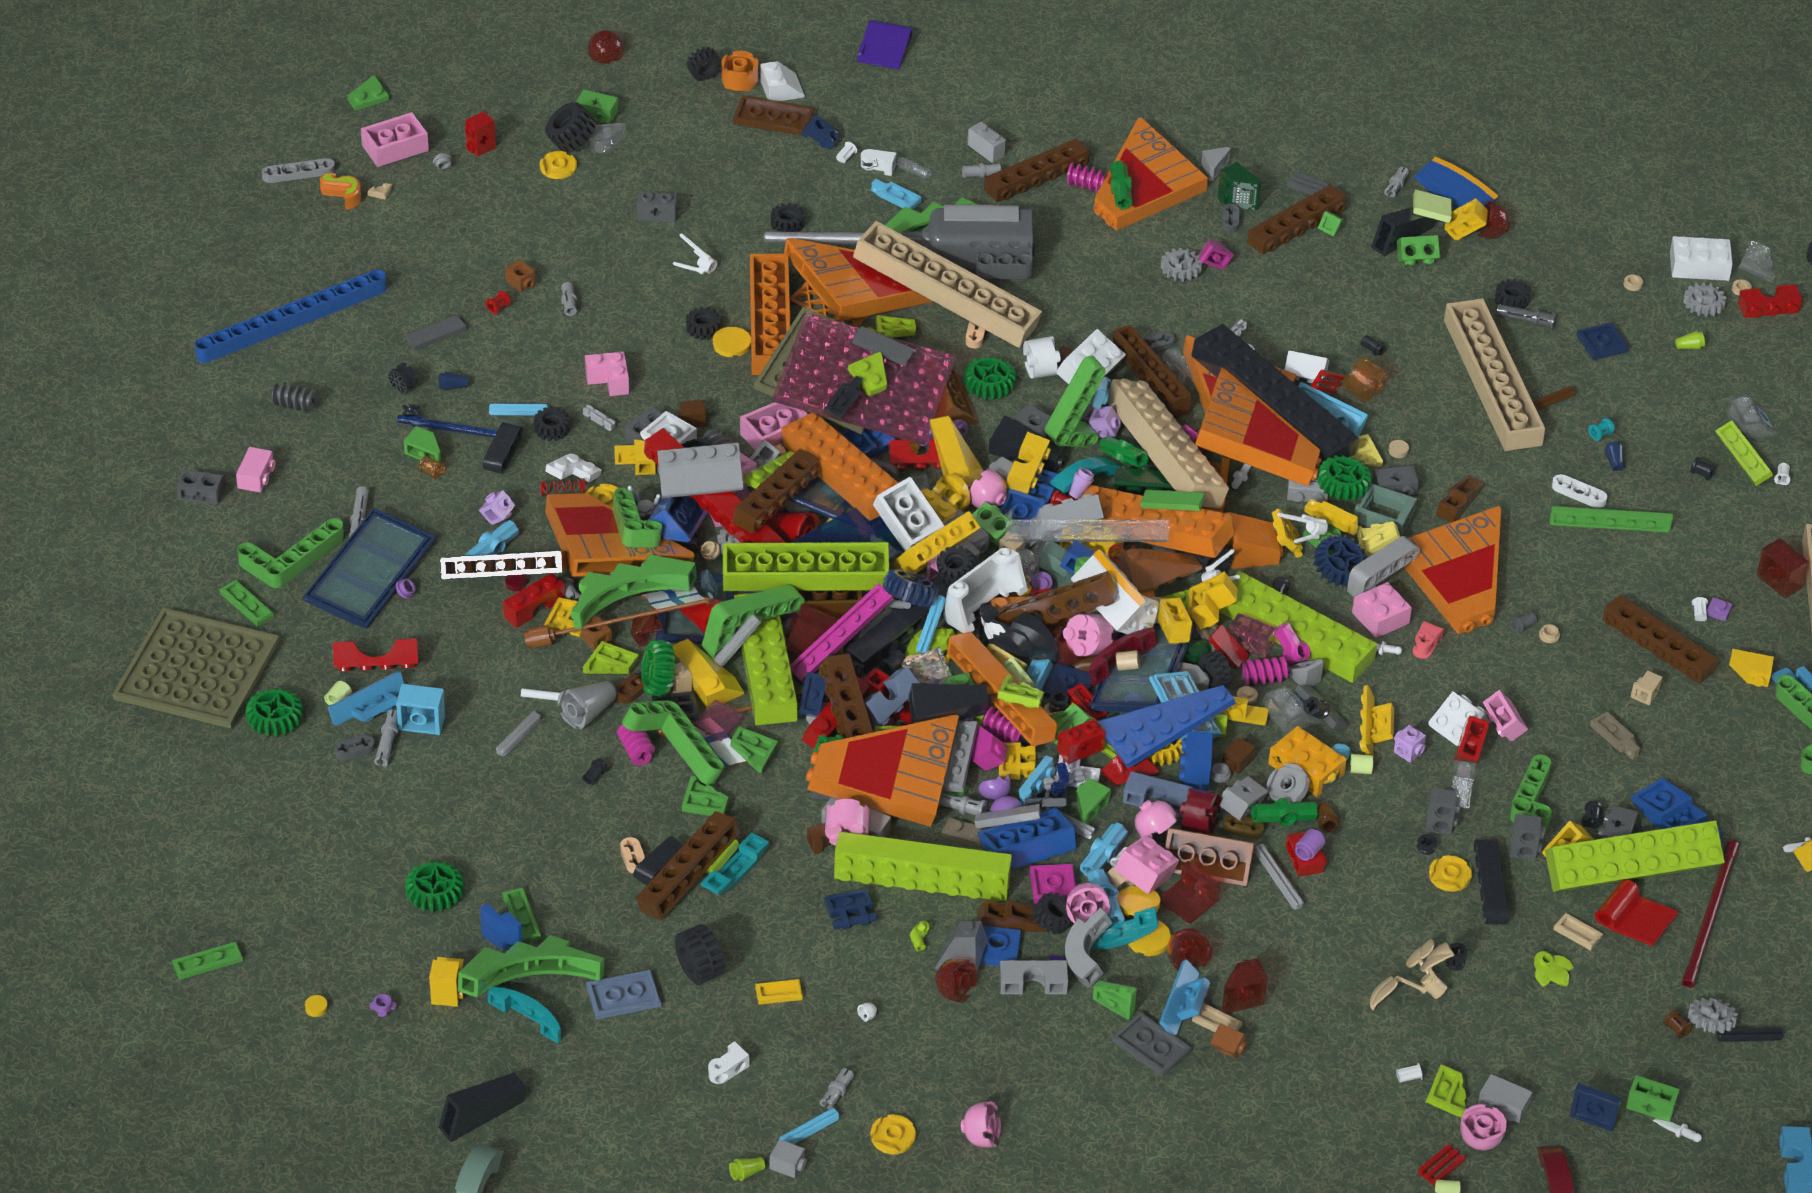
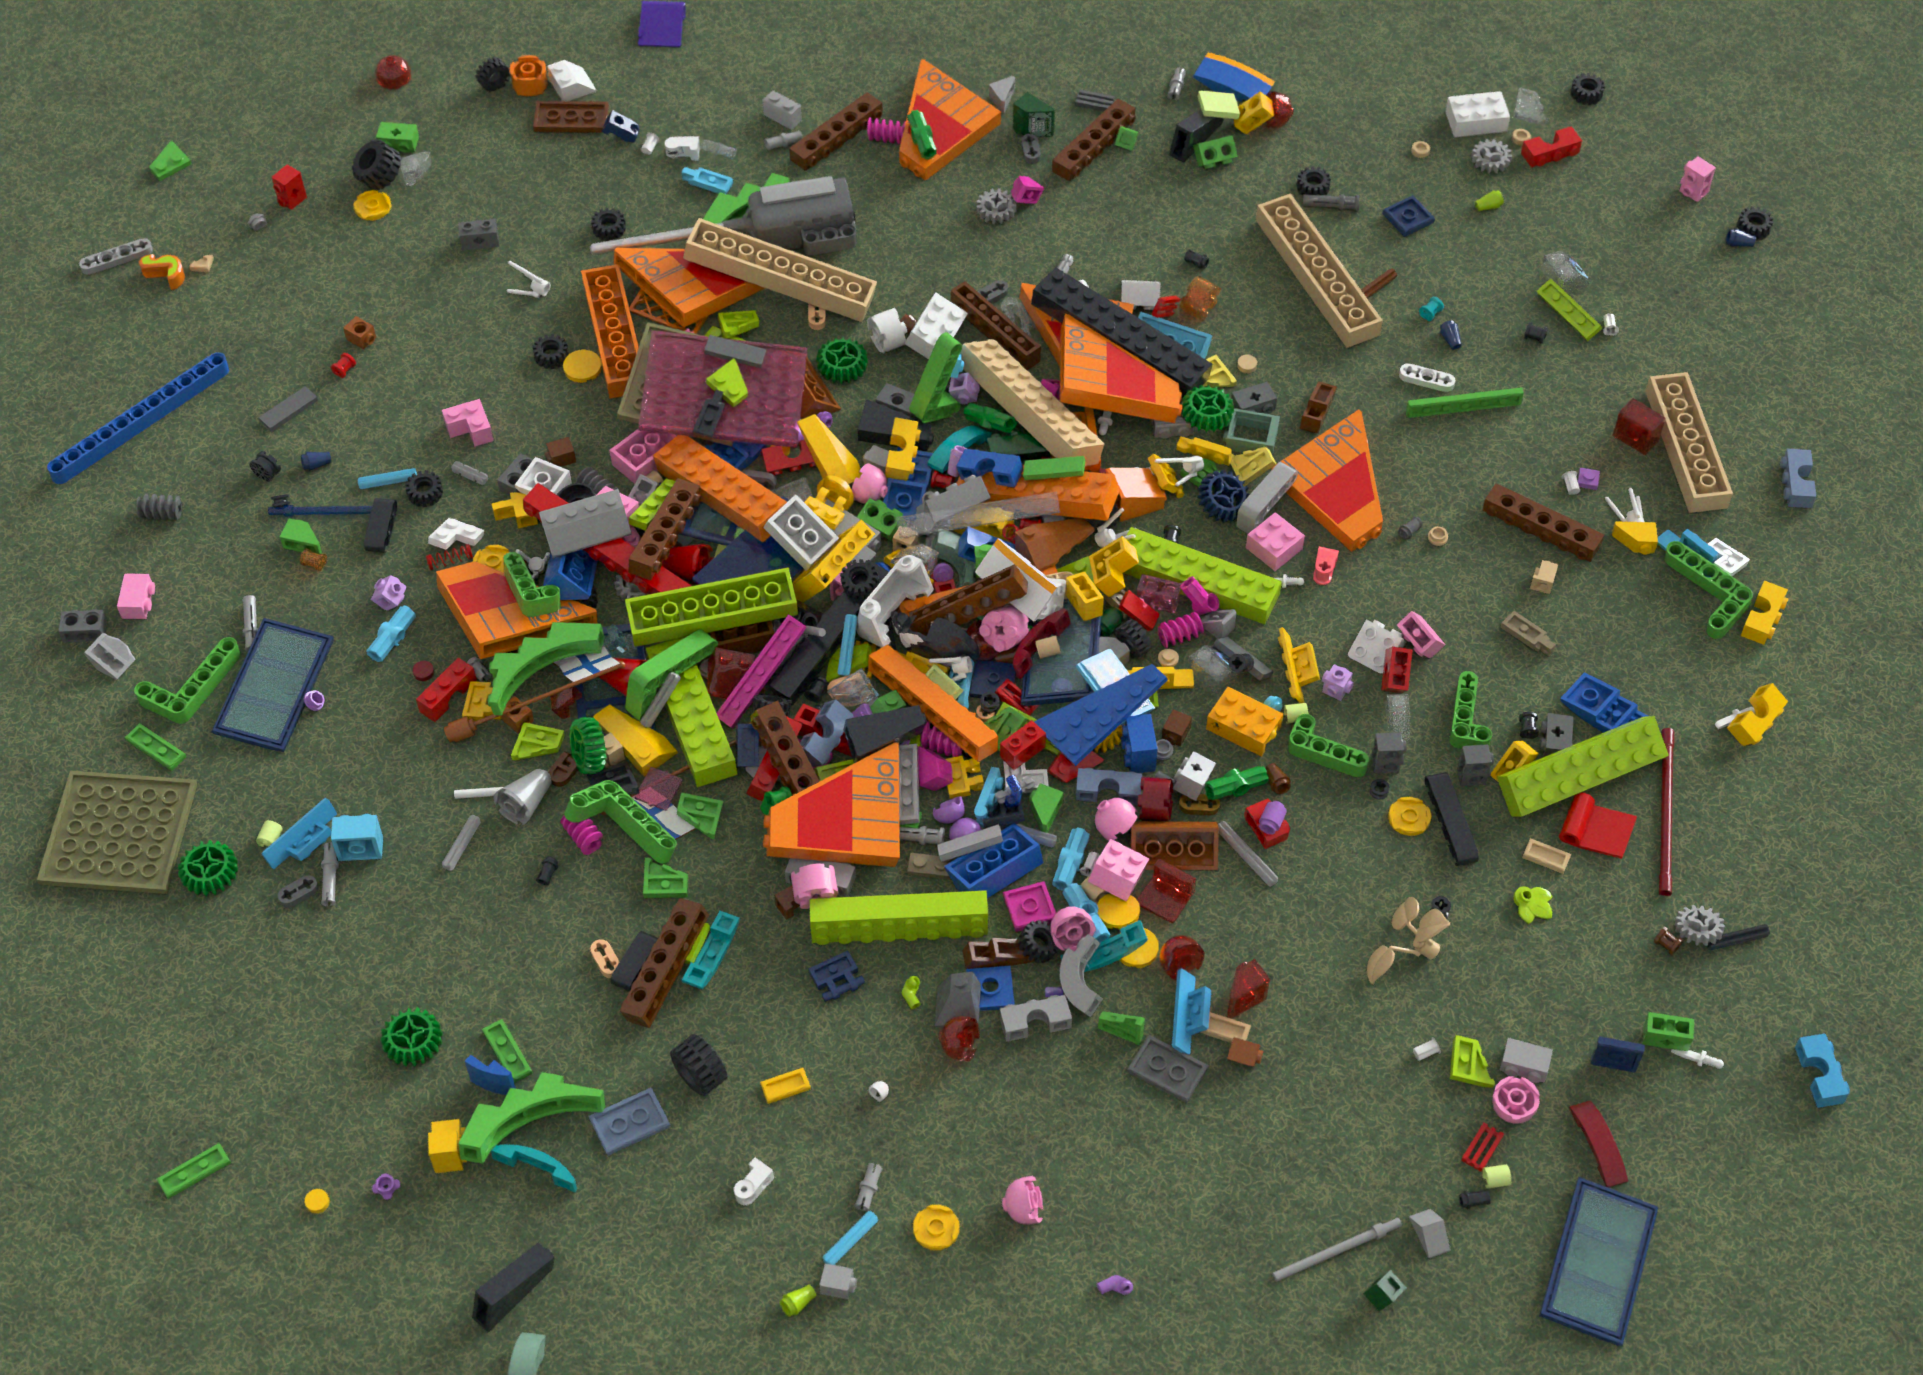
camera: 10 degrees left, 10 degrees up
red arch [333,638,418,671] -> none
bright pink brick [361,112,429,167] -> none
brick [441,551,568,579] -> none
light grey pin [561,282,577,316] -> none
tan plate [701,541,720,561] -> none
dark blue gear [883,569,939,607] -> none
lime wing [998,675,1044,708] -> none
light grey plate [1267,763,1310,803] -> none
none -> light grey slope [84,633,135,680]
none -> white plant [929,656,973,682]
none -> blue arch [956,449,1024,487]
none -> bright green beam [1288,714,1369,777]
none -> white plant [1605,488,1645,522]

